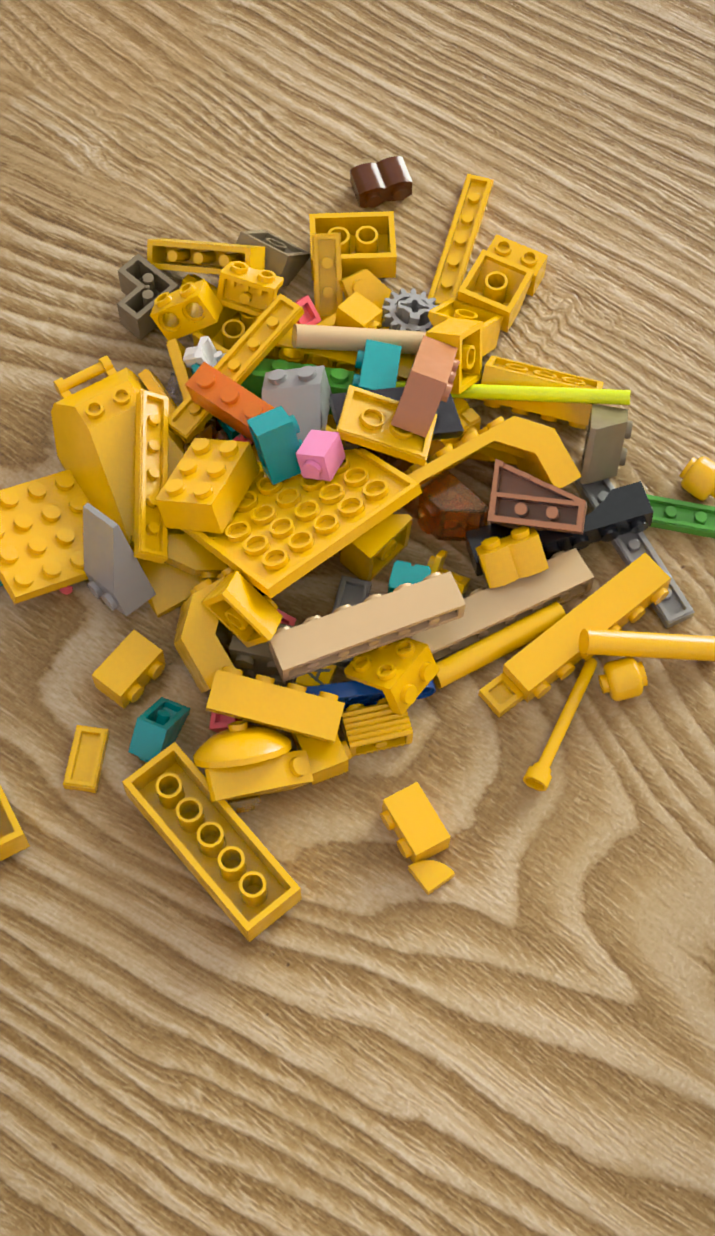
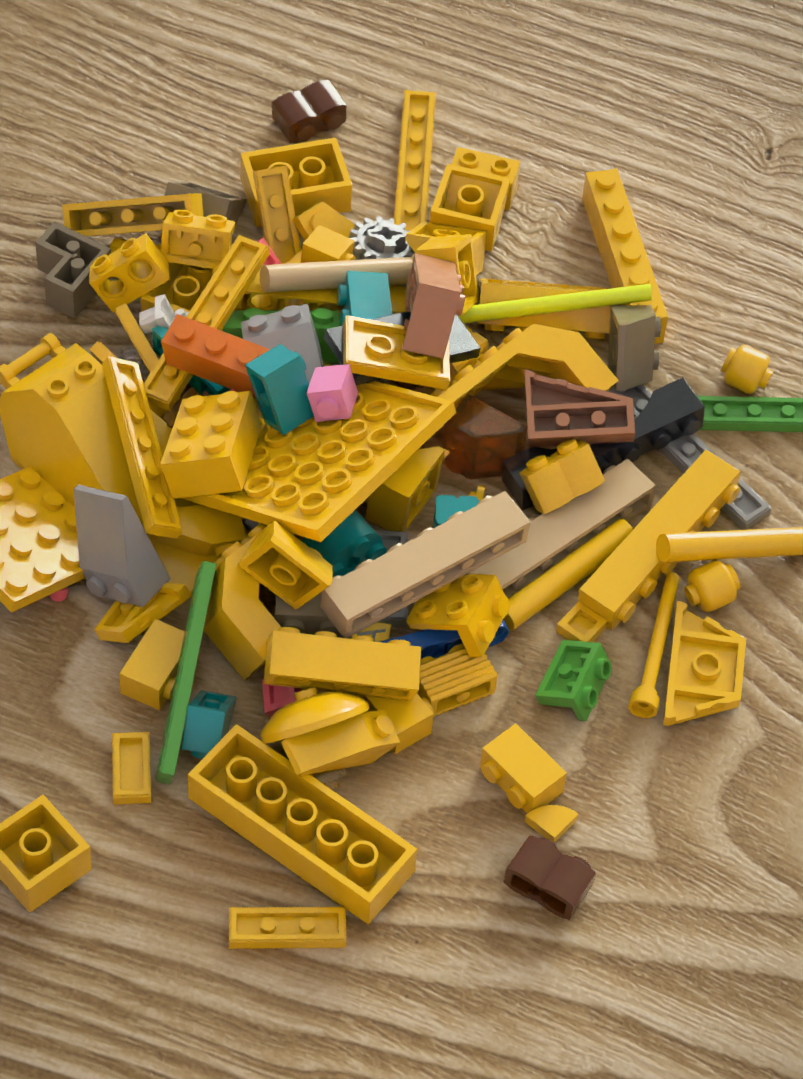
camera: 15 degrees left, 10 degrees down
none -> yellow wing [94,583,191,643]
none -> bright green tile [155,561,217,784]
none -> yellow tile [229,907,347,949]
none -> teal brick [302,510,387,577]
none -> reddish brown brick [503,835,596,920]
none -> bright green bracket [535,640,612,721]
none -> yellow brick [582,169,668,344]
none -> yellow wing [663,601,746,726]

